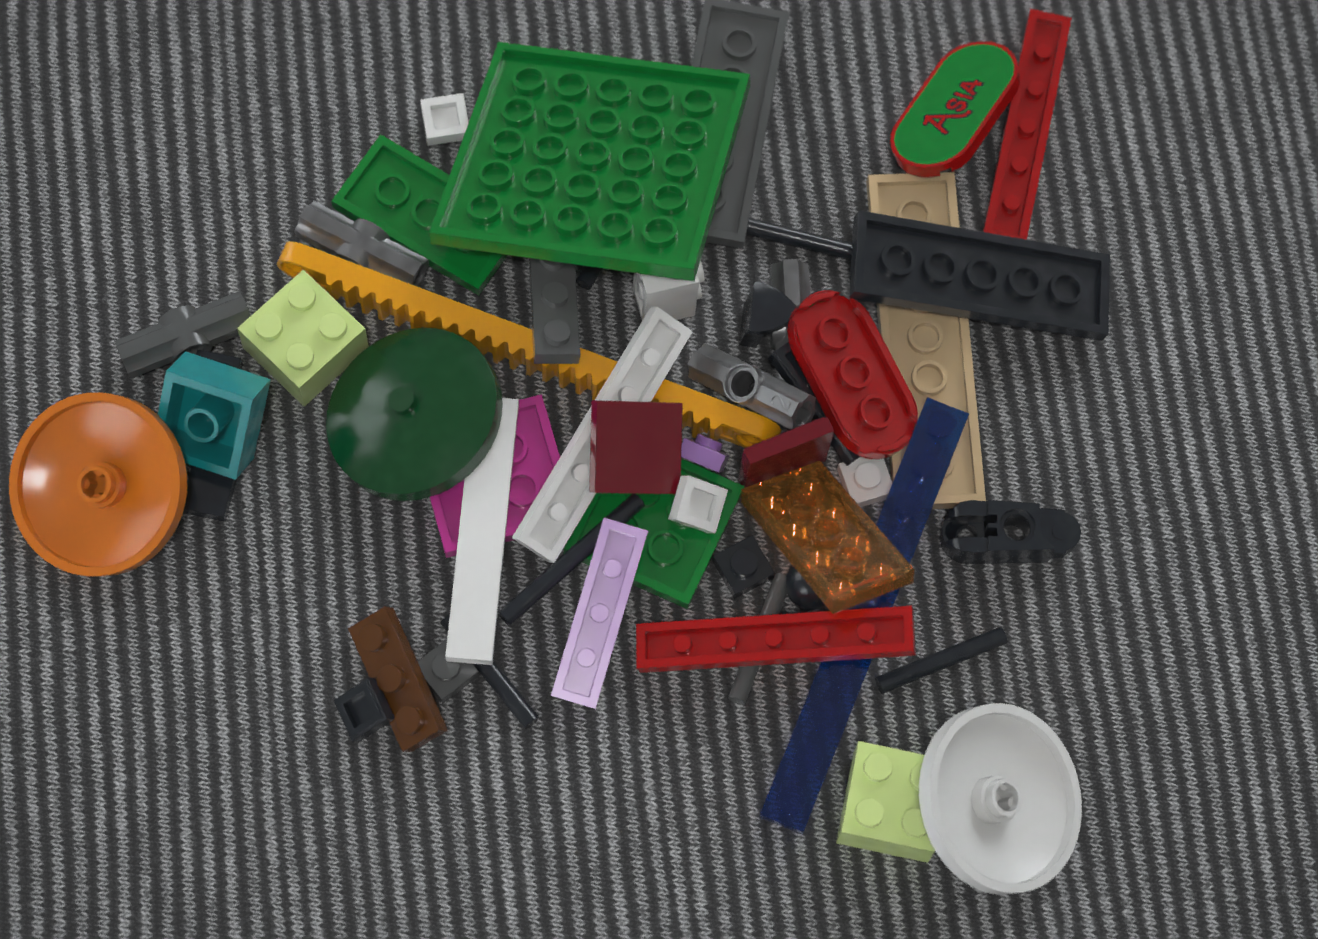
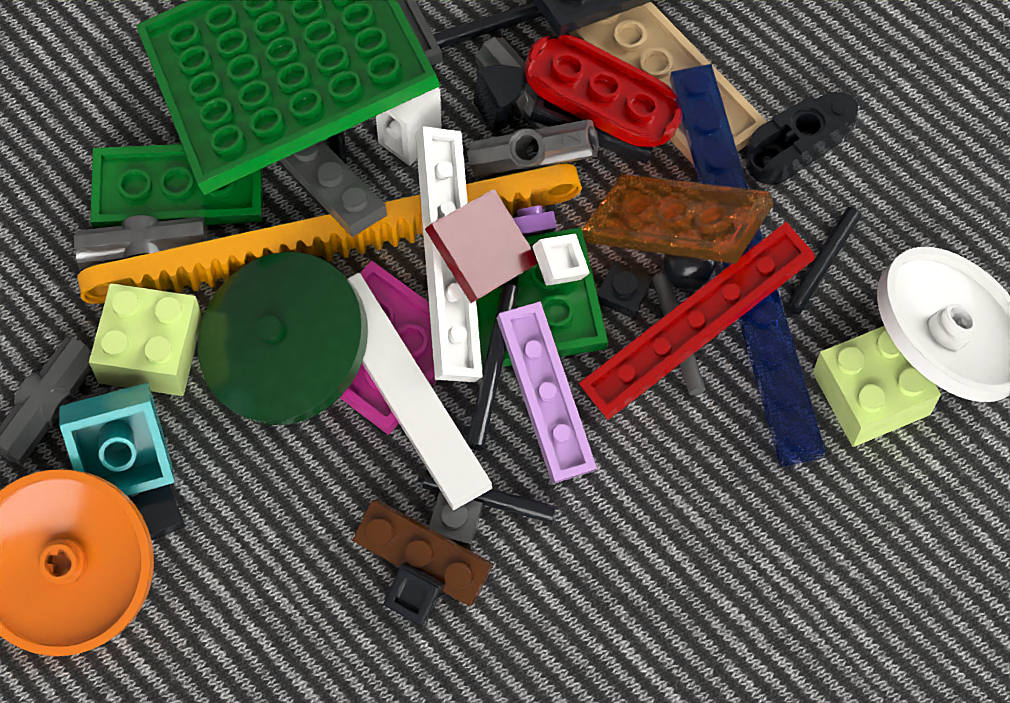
camera: 30 degrees left, 5 degrees down
white plate [420,93,468,146] -> none
dark red tile [738,417,834,494] -> none
white plate [837,457,894,510] -> none

